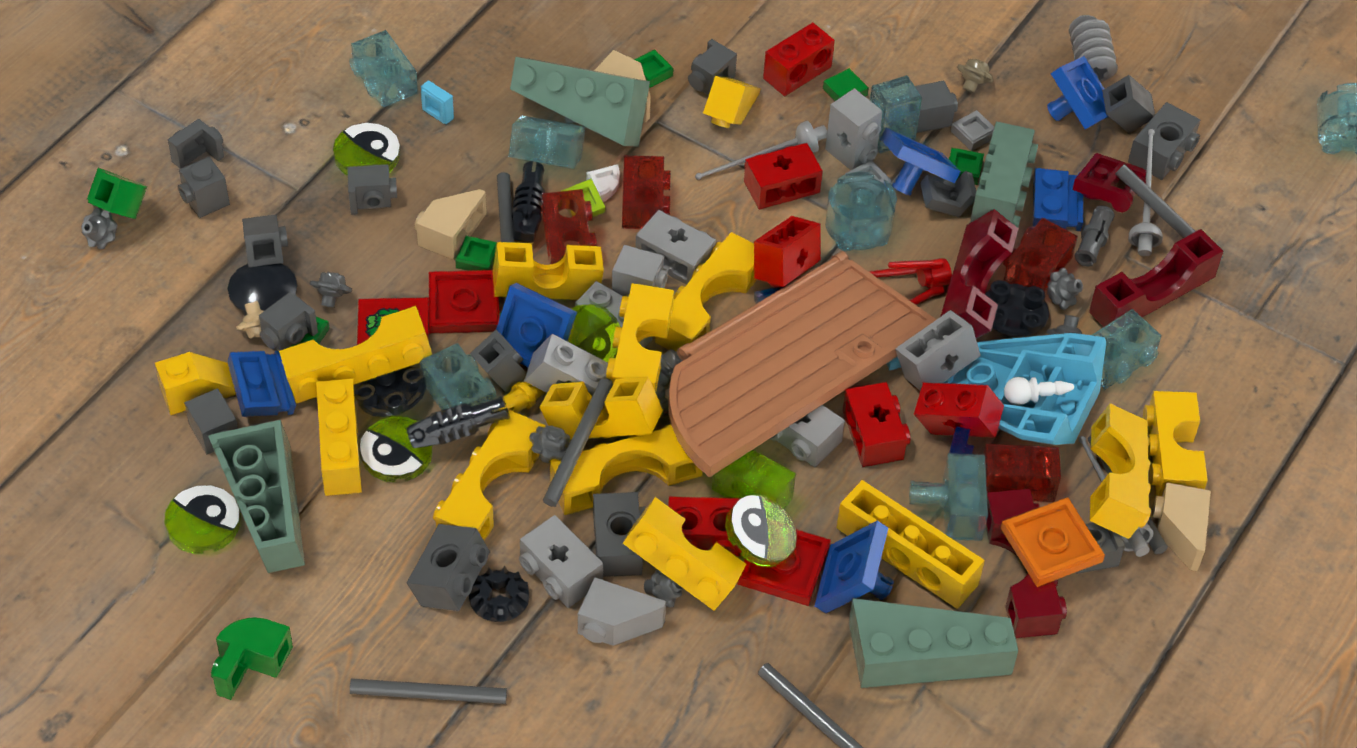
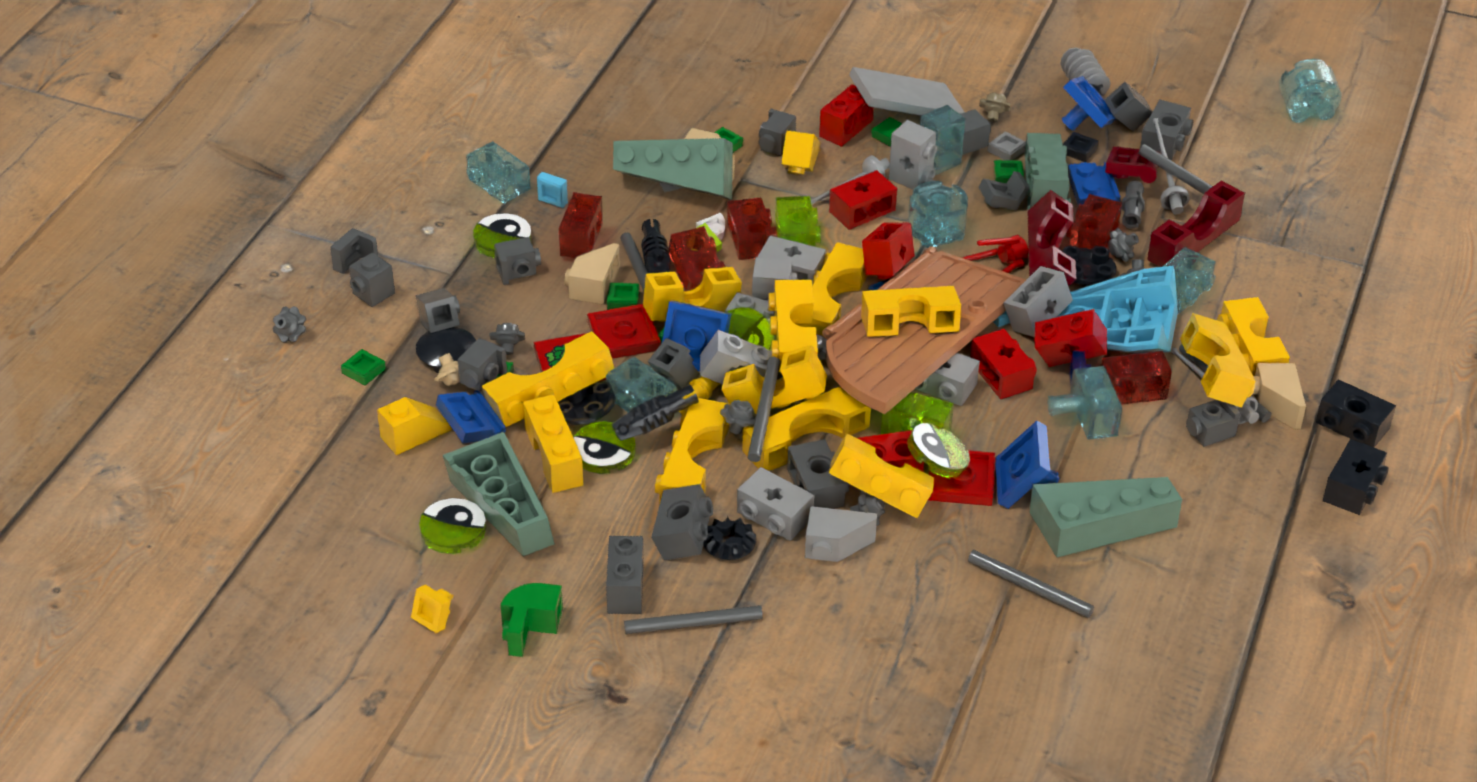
camera: 10 degrees left, 10 degrees down
green brick [87,168,148,219] -> none
dark grey brick [184,388,238,455] -> none
clear light blue brick [509,115,586,169] -> none
yellow brick [836,480,985,609] -> none
blue tile [880,127,961,196] -> none
dark red arch [982,489,1067,639] -> none
orange tile [1001,497,1105,587] -> none
white bar [1004,377,1074,406] -> none
none -> green tile [341,349,386,386]
none -> yellow tile [411,584,454,633]
none -> clear red brick [559,192,603,259]
none -> dark grey brick [606,536,644,614]
none -> clear neon green brick [775,196,821,247]
none -> light grey tile [849,67,964,120]
none -> yellow arch [861,286,961,337]
none -> black tile [1063,132,1099,162]
none -> black brick [1316,379,1396,448]
none -> black brick [1322,439,1389,515]

